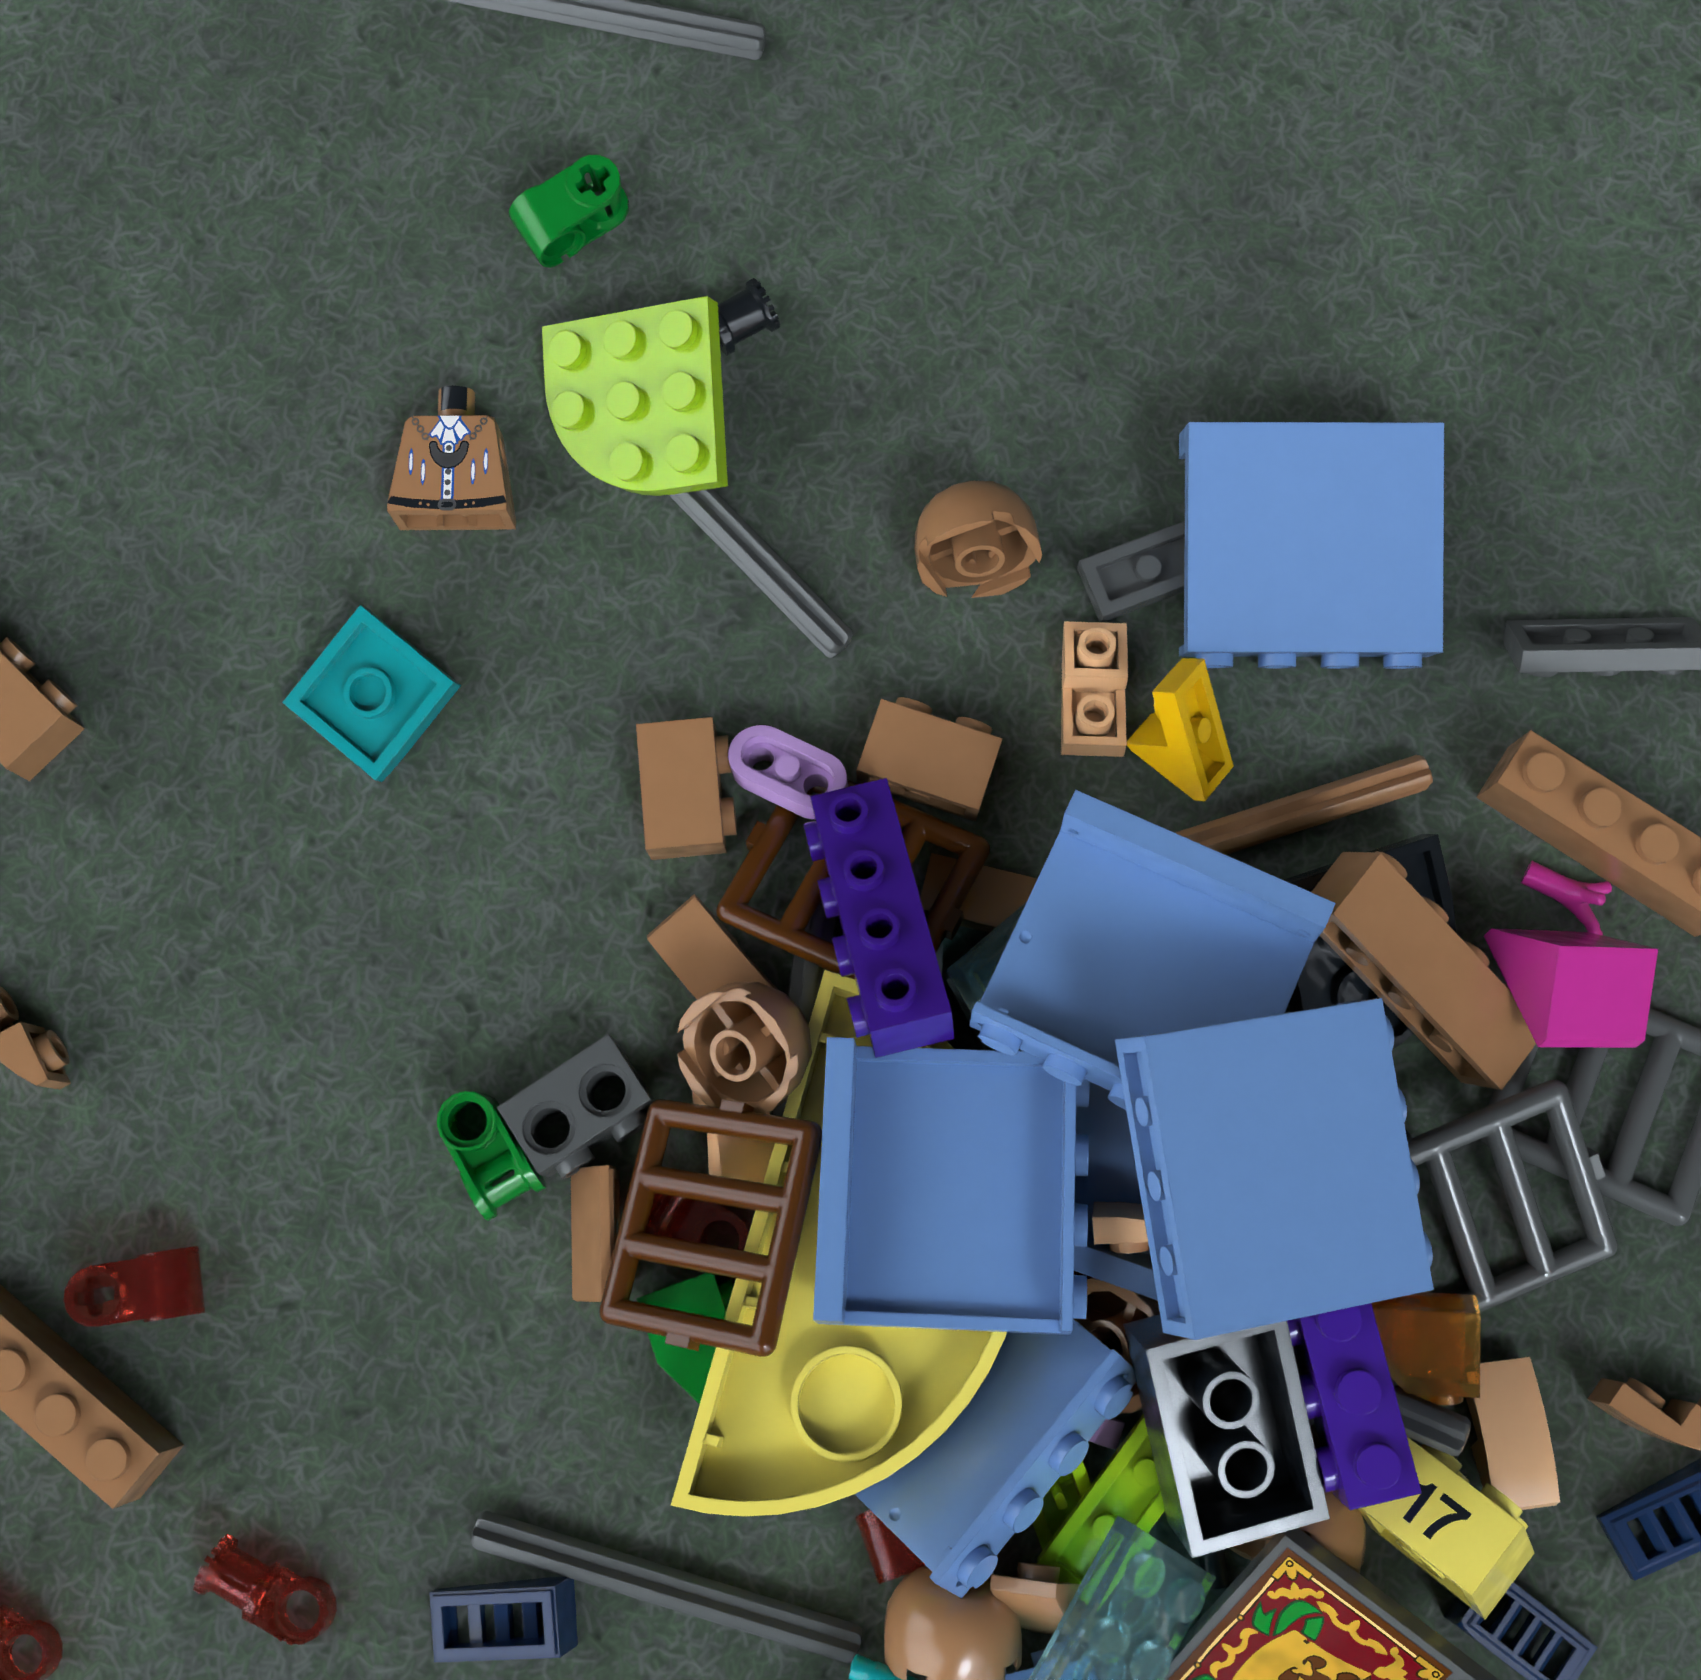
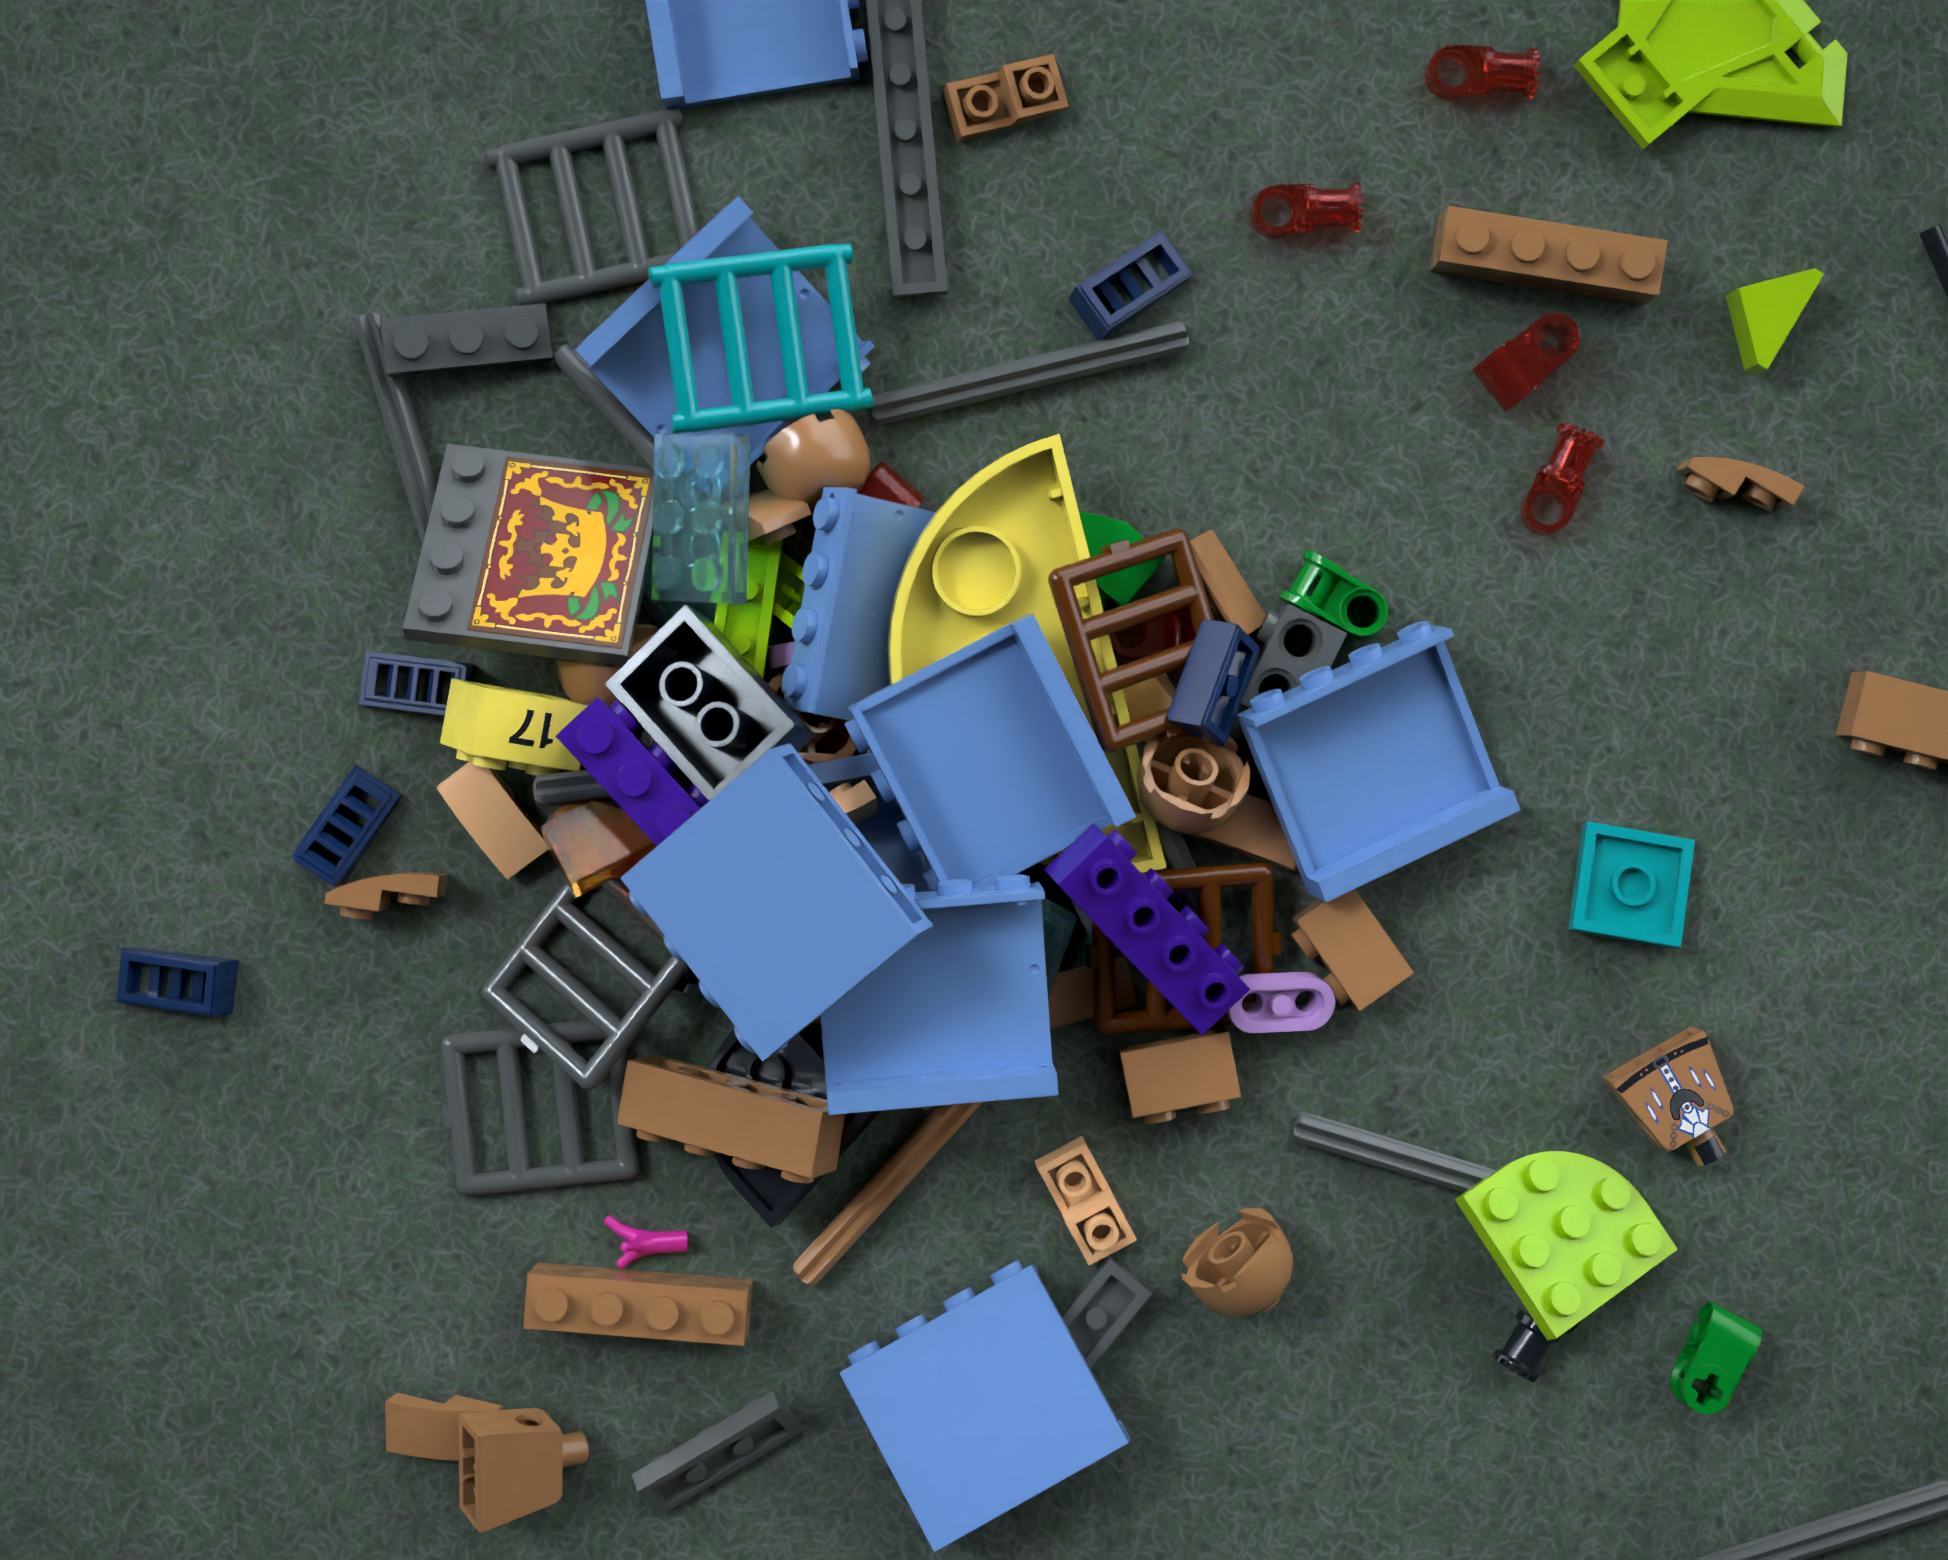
camera: 145 degrees right, 10 degrees up
yellow slope [1127,658,1234,801] -> none
dark pink slope [1484,928,1658,1048] -> none
none -> dark blue slope [1167,619,1260,747]
none -> medium blue panel [1236,621,1521,903]
none -> clear red connector [1520,422,1605,536]

